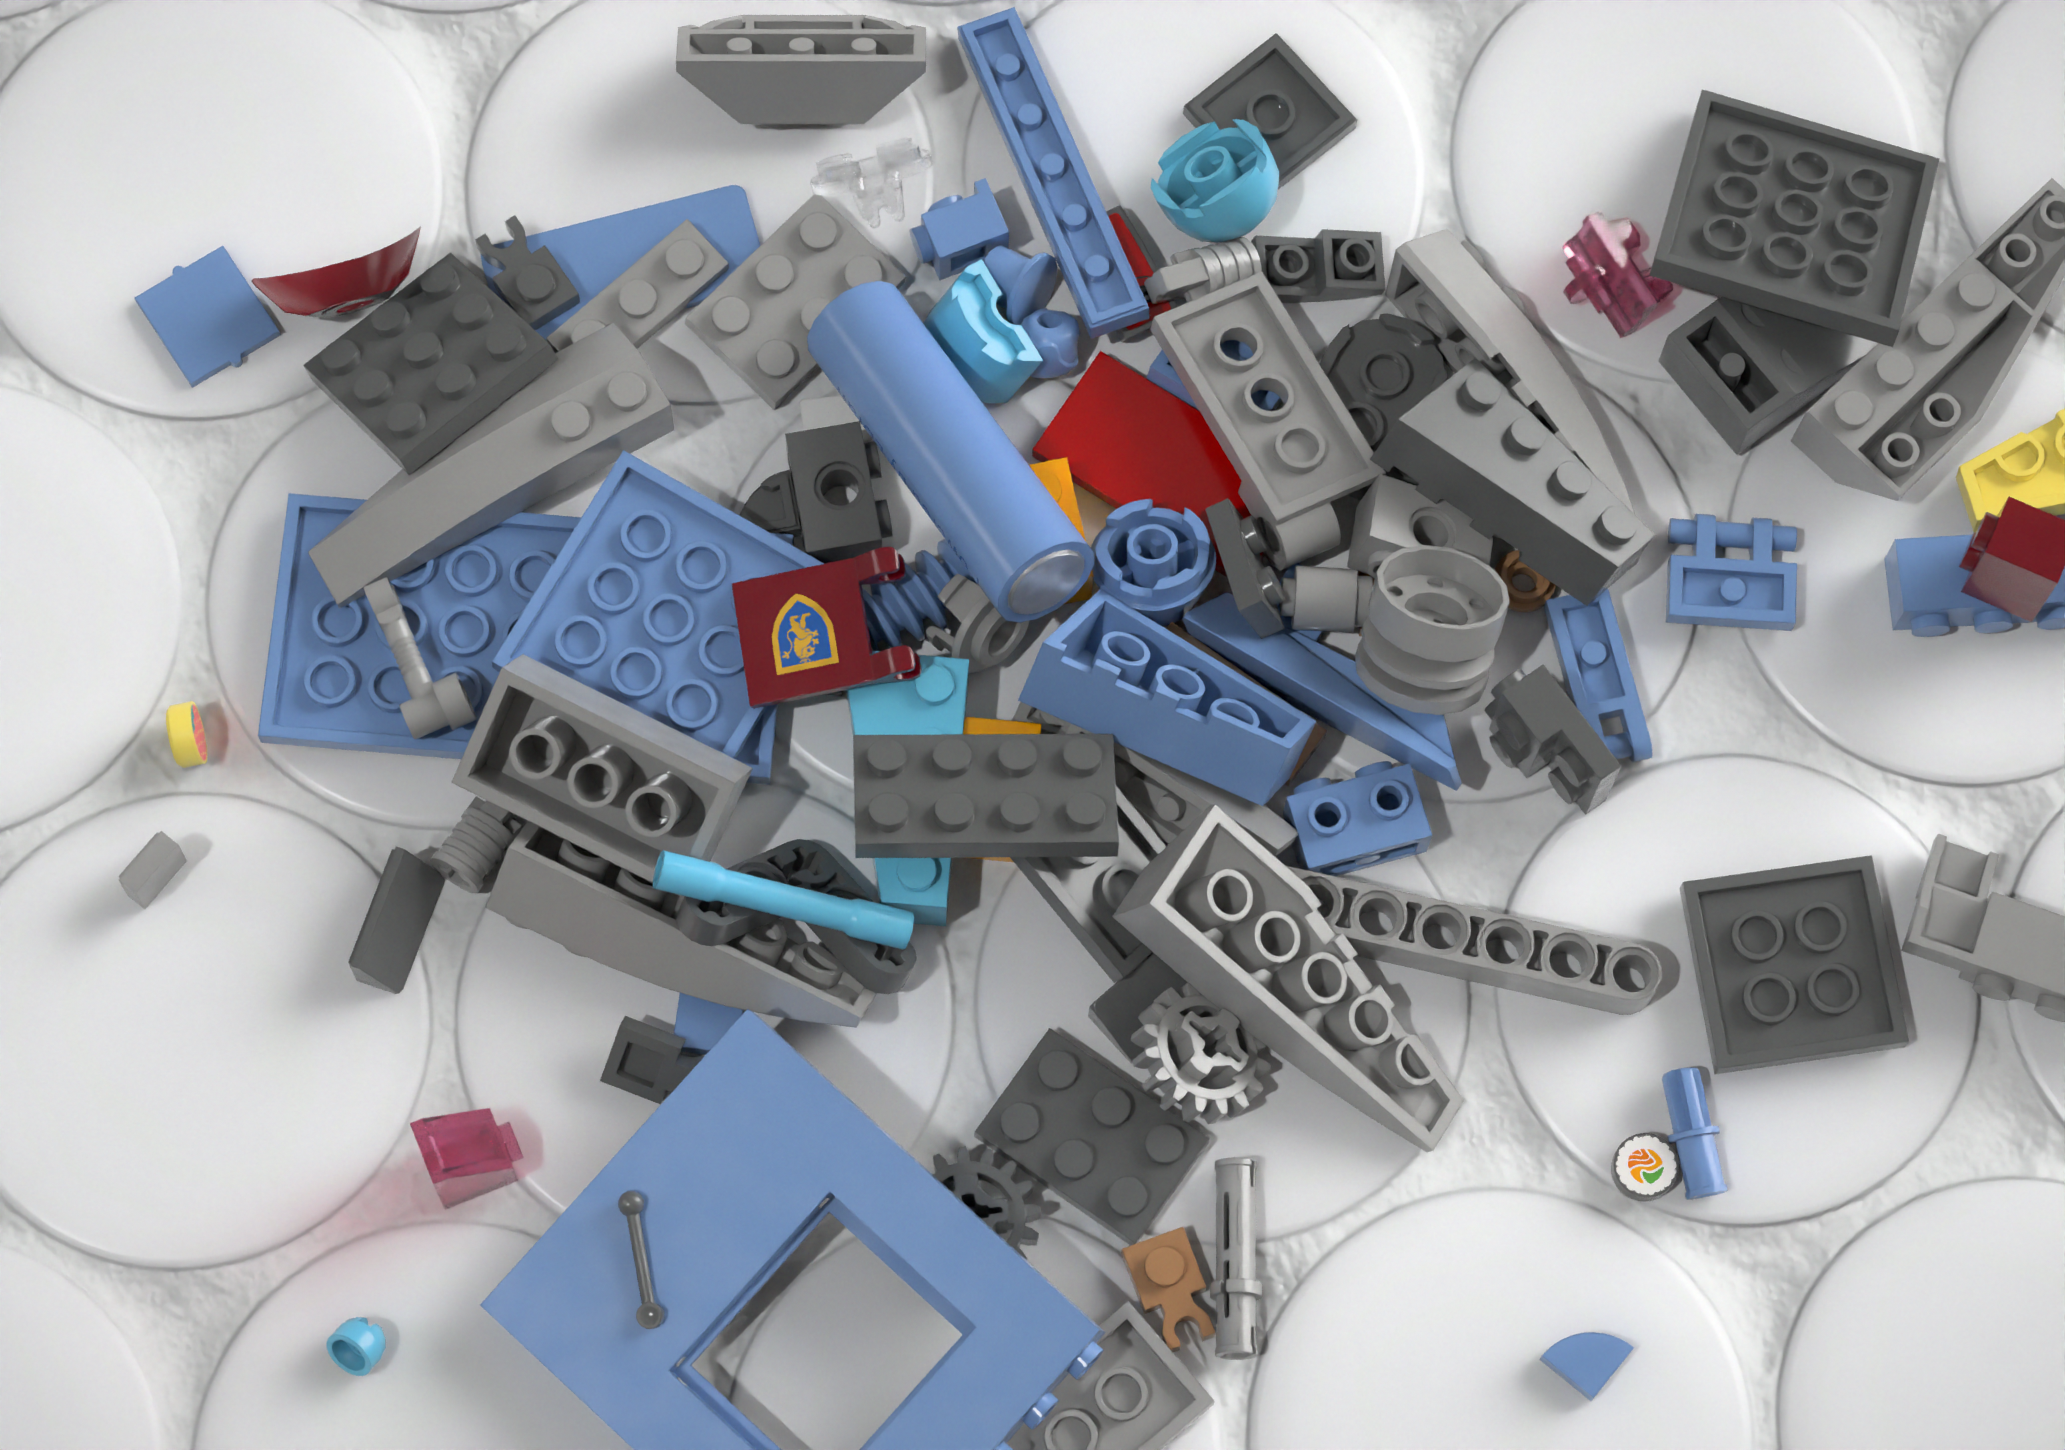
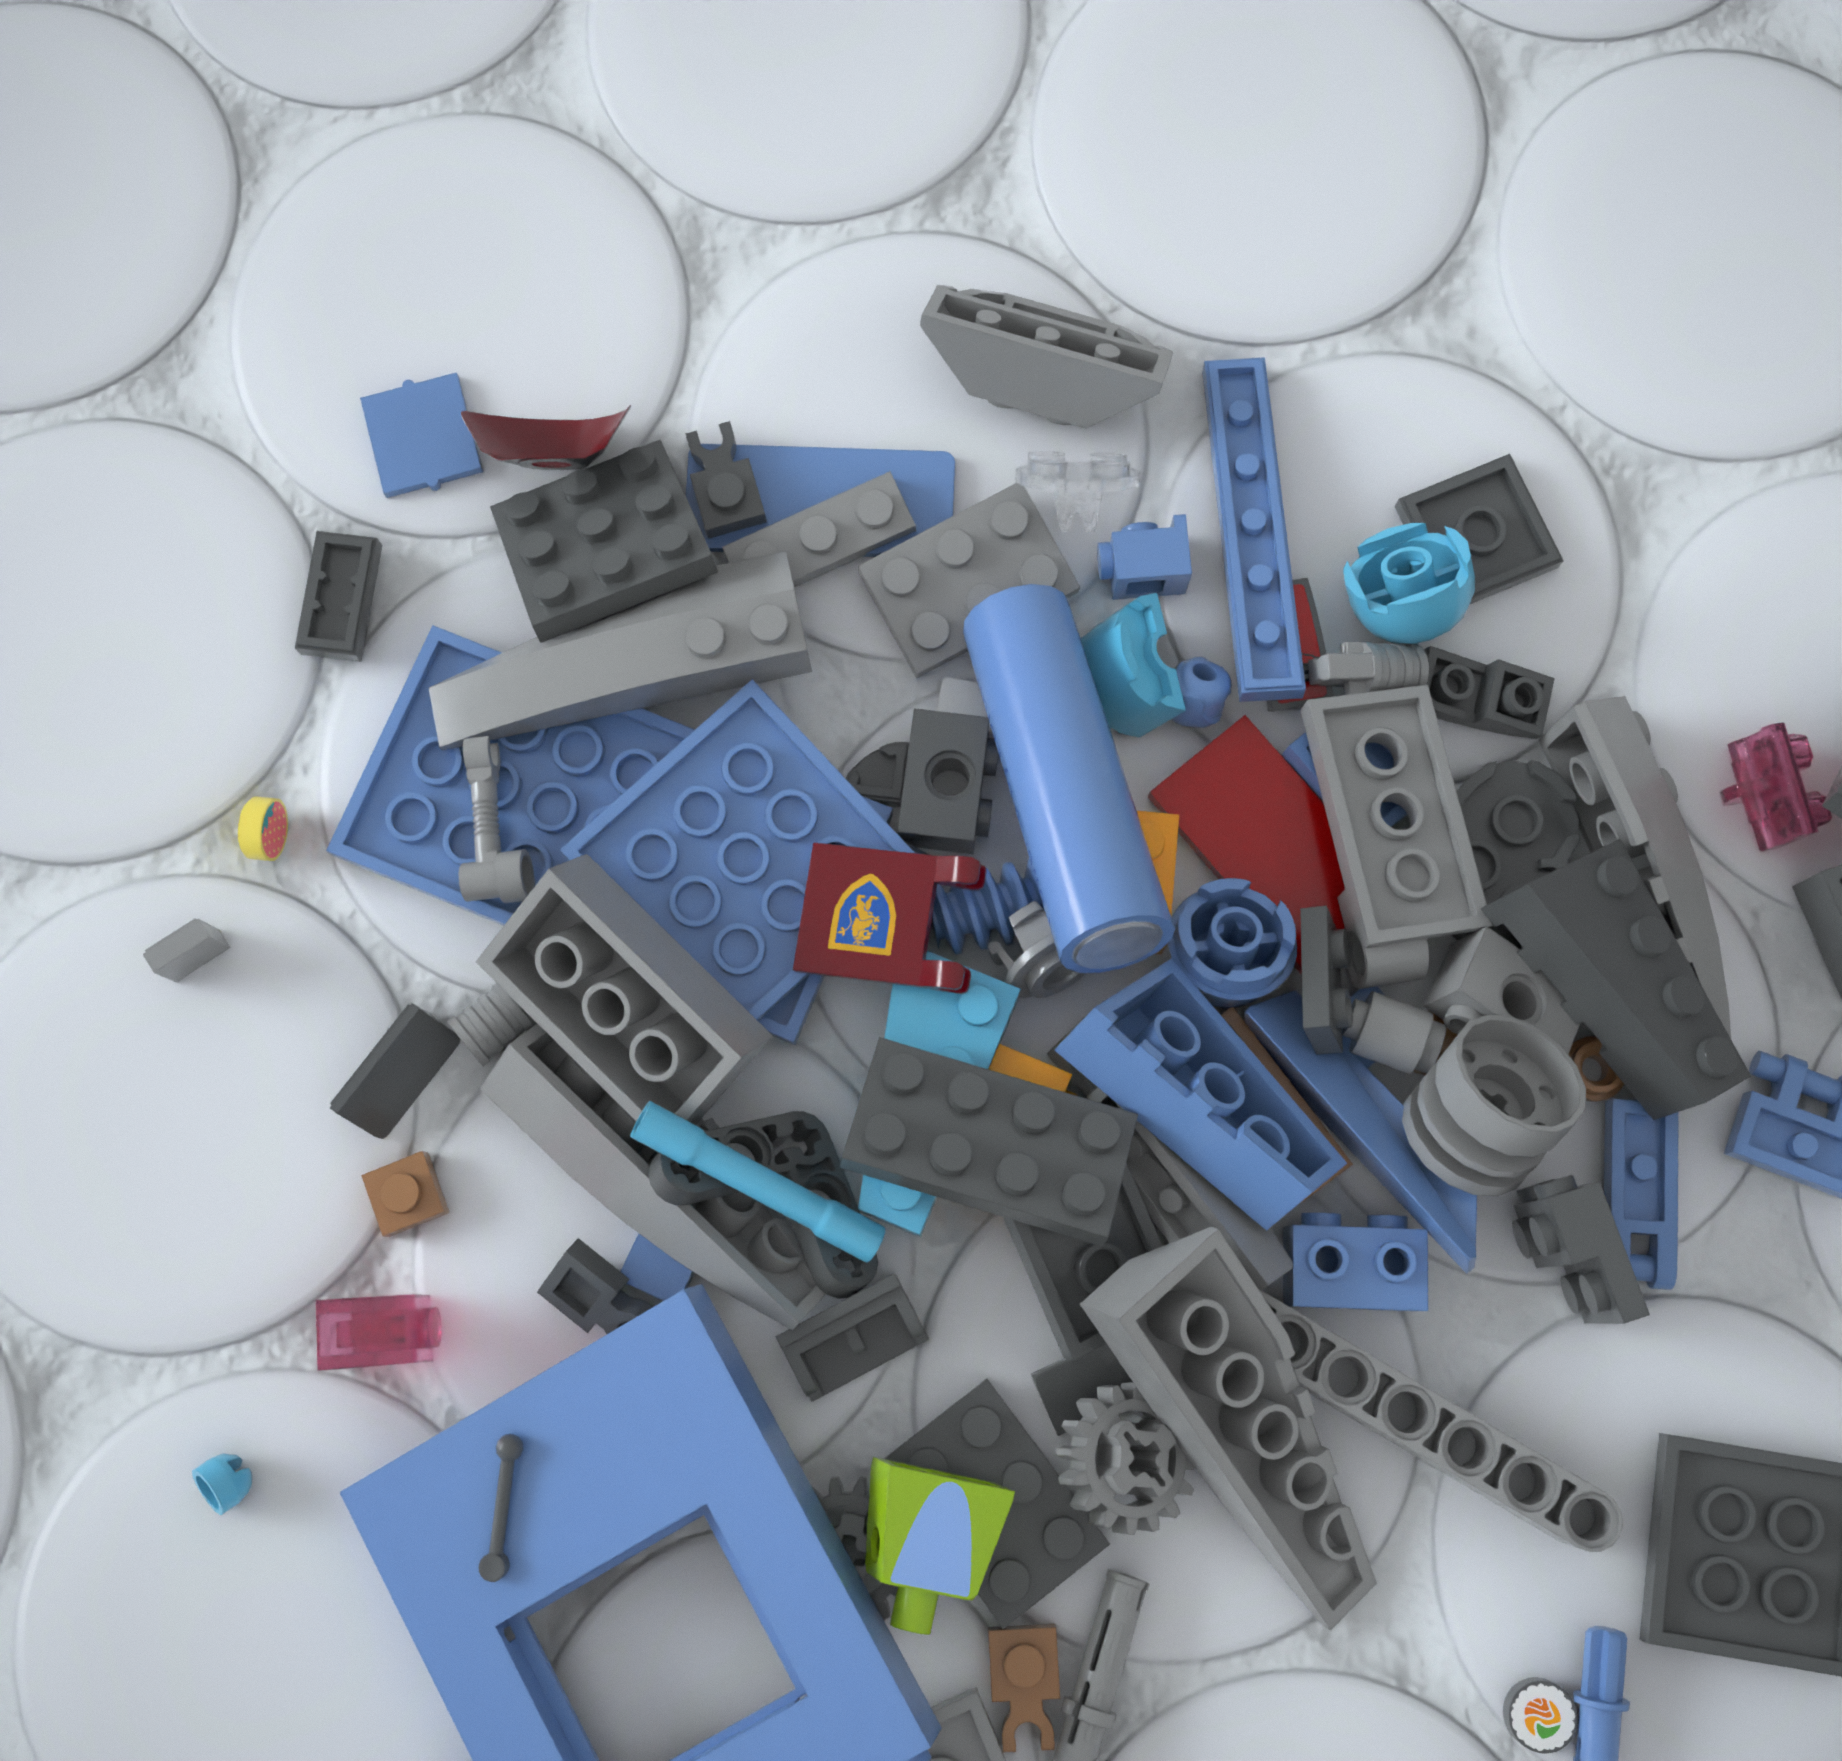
camera: 25 degrees right, 5 degrees up
medium blue piece [983,245,1058,325] -> none
none -> dark grey plate [295,531,383,662]
none -> medium nougat plate [361,1151,450,1237]
none -> dark grey hinge [775,1273,929,1402]
none -> lime torso [865,1457,1015,1635]

